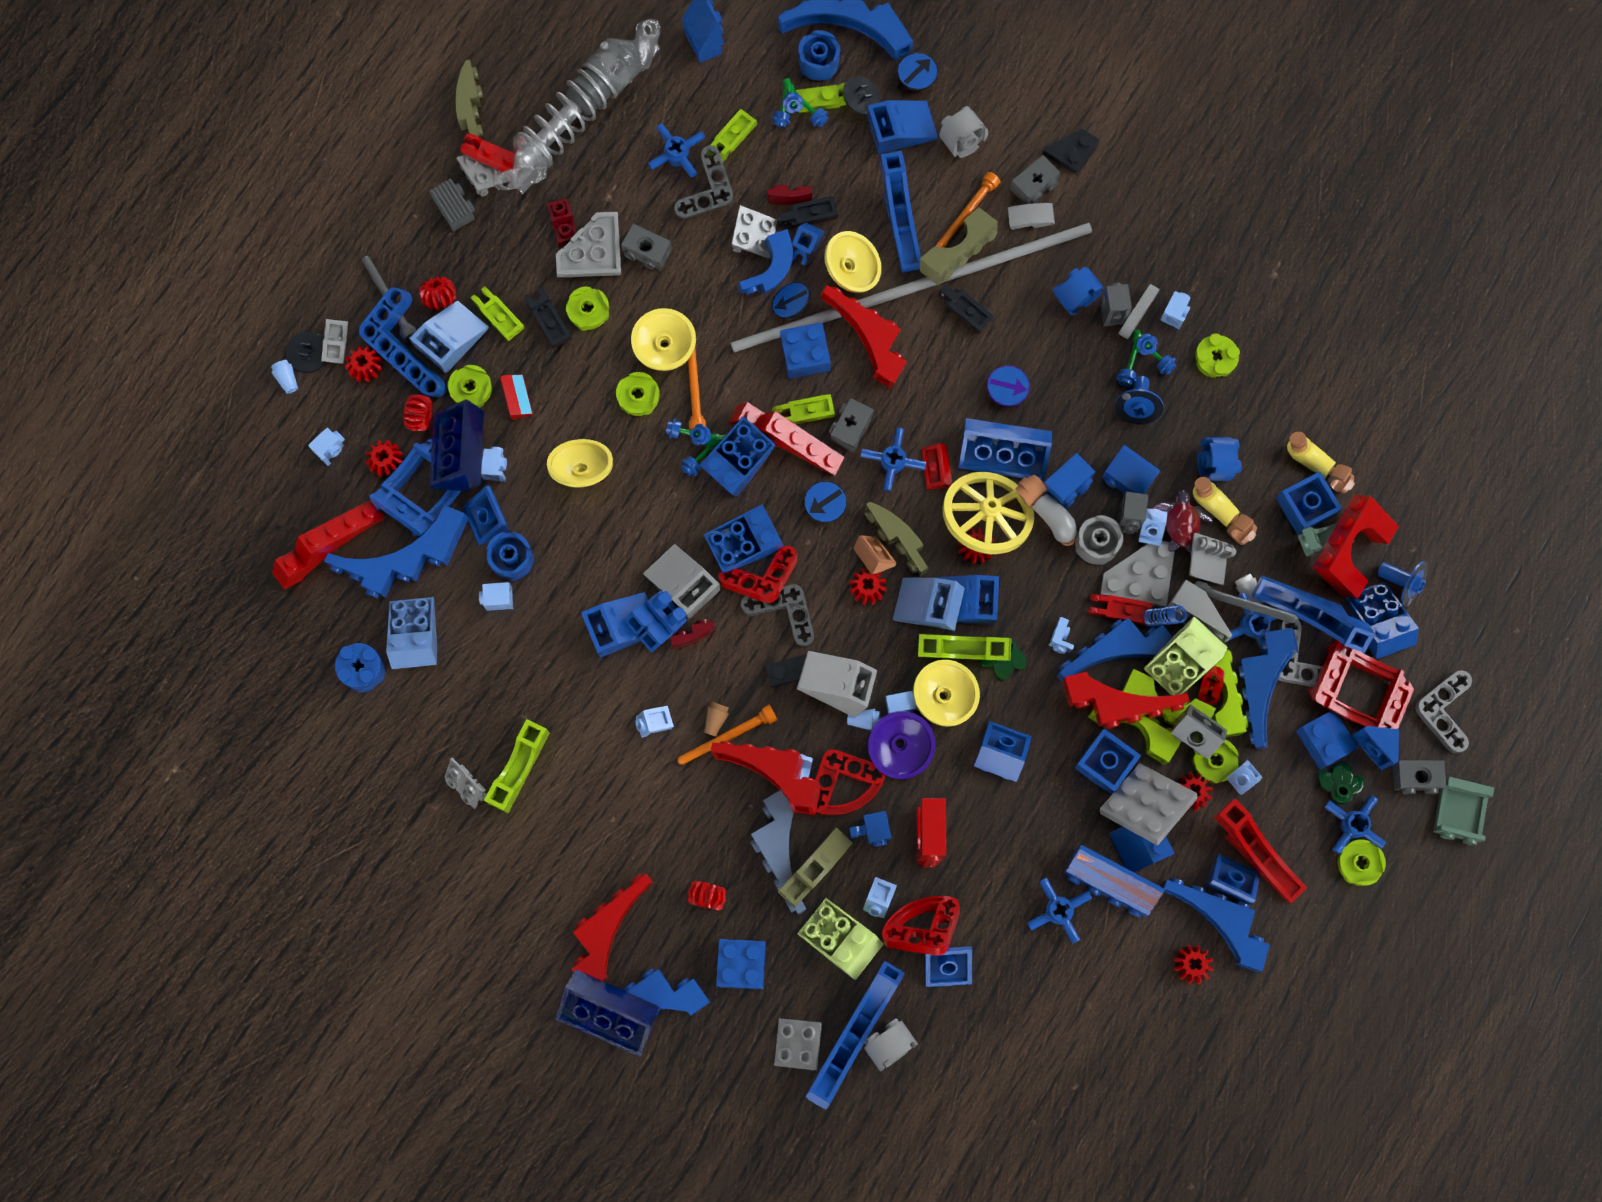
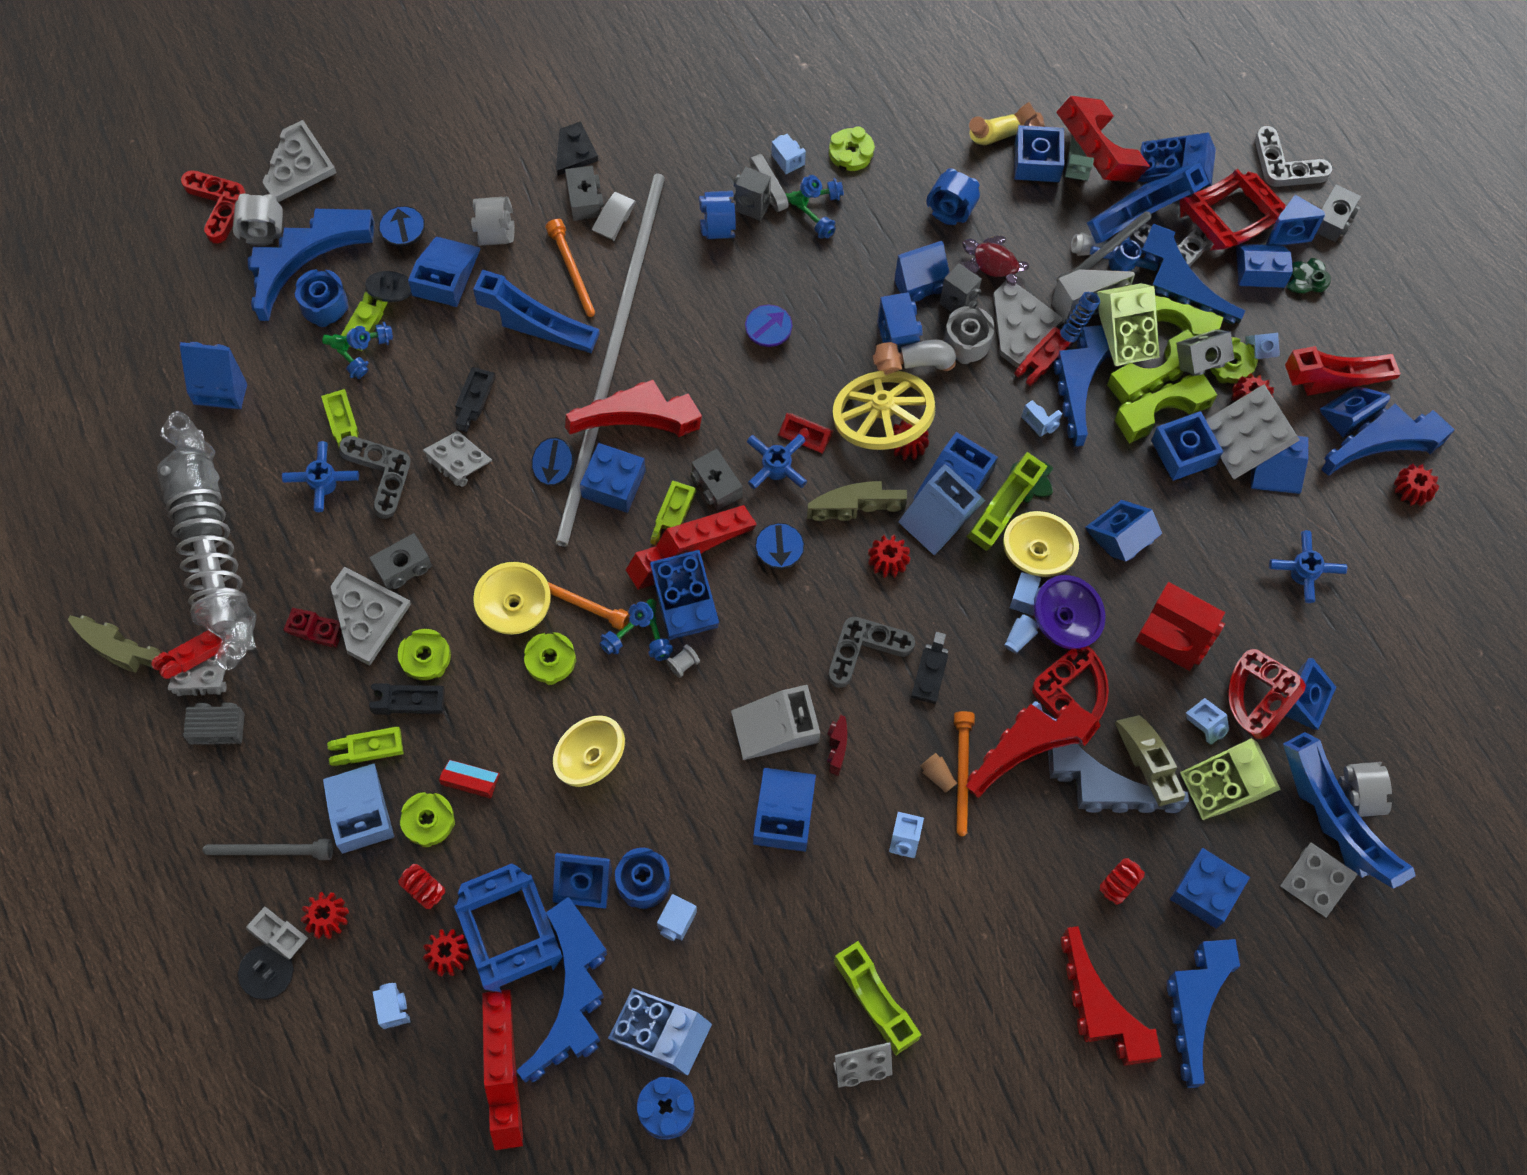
camera: 60 degrees left, 10 degrees down
light blue cone [271,360,298,394] -> none
blue beam [359,287,447,398] -> none
red gear [419,276,456,311] -> none
clear blue slope [430,399,484,491] -> none
light blue brick [480,447,507,482] -> none
clear blue slope [555,970,661,1057] -> none
blue hips [623,590,687,653] -> none
blue slope [704,504,784,573] -> none
red beam [718,546,798,603] -> none
blue arch [737,229,793,295] -> none
dark red slope [767,184,812,206] -> none
blue brick [792,223,825,265] -> none
light grey slope [797,651,877,717] -> none
light yellow dish [825,231,881,293] -> none
blue brick [849,811,891,847] -> none
nougat slope [854,535,896,574] -> none
olive arch [920,207,997,286] -> none
black hinge [939,284,994,334] -> none
blue slope [958,418,1052,481] -> none
red arch [1062,672,1190,729] -> none
slope [1063,845,1165,918] -> none
piece [1115,376,1164,424] -> none
light blue brick [1139,508,1167,546] -> none
light grey hinge [1189,533,1236,586] -> none
piece [1193,477,1258,545] -> none
red beam [1198,666,1225,706] -> none
blue bar [1324,795,1386,854] -> none
lime plate [1338,840,1386,886] -> none
blue piece [1378,561,1428,606] -> none
sand green panel [1433,777,1494,845] -> none
none -> light grey bush [666,644,700,678]

